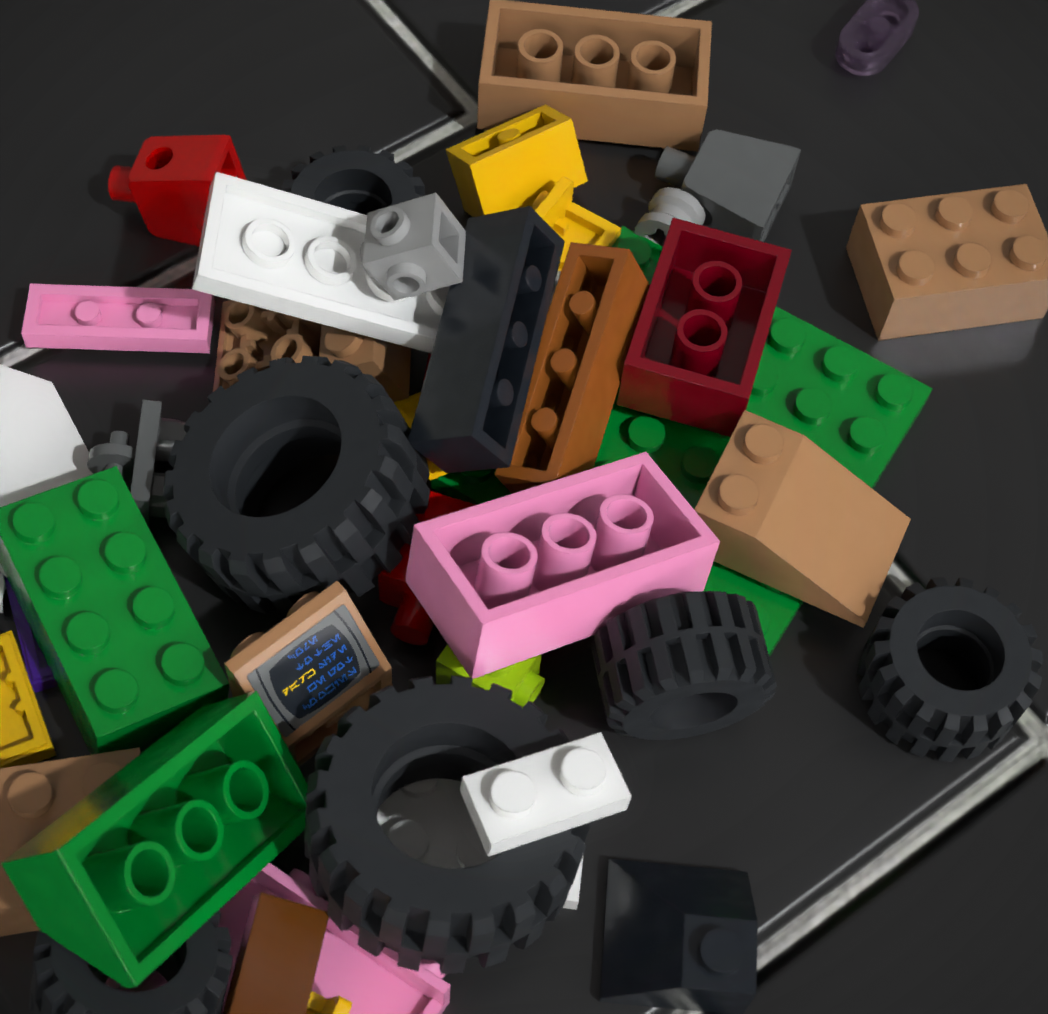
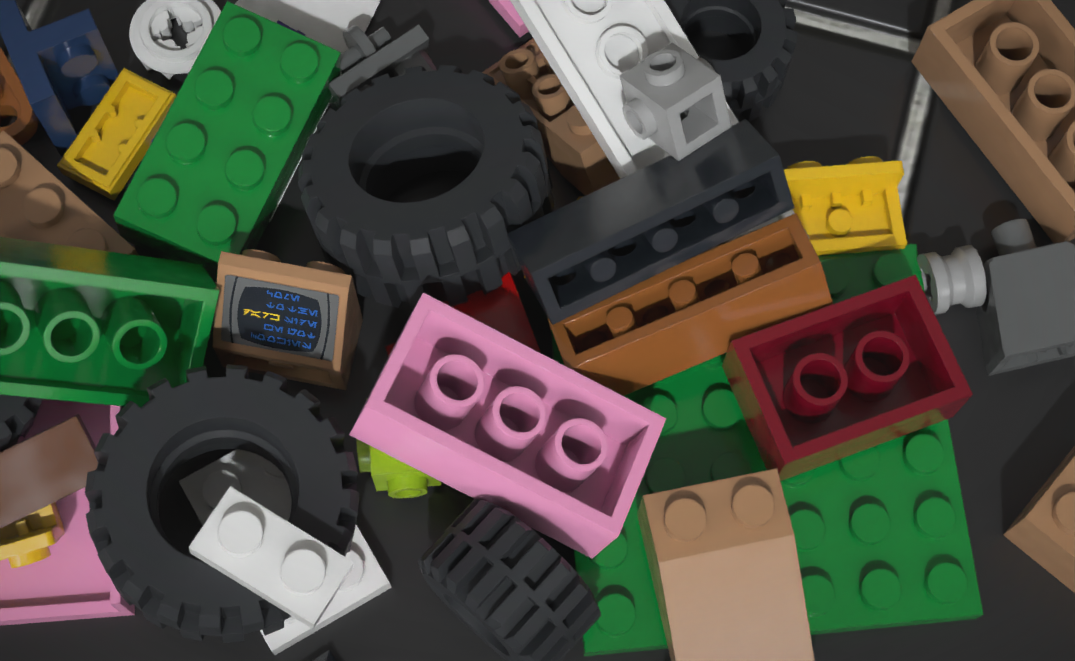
camera: 55 degrees right, 10 degrees up
yellow brick [446,104,588,217] -> none

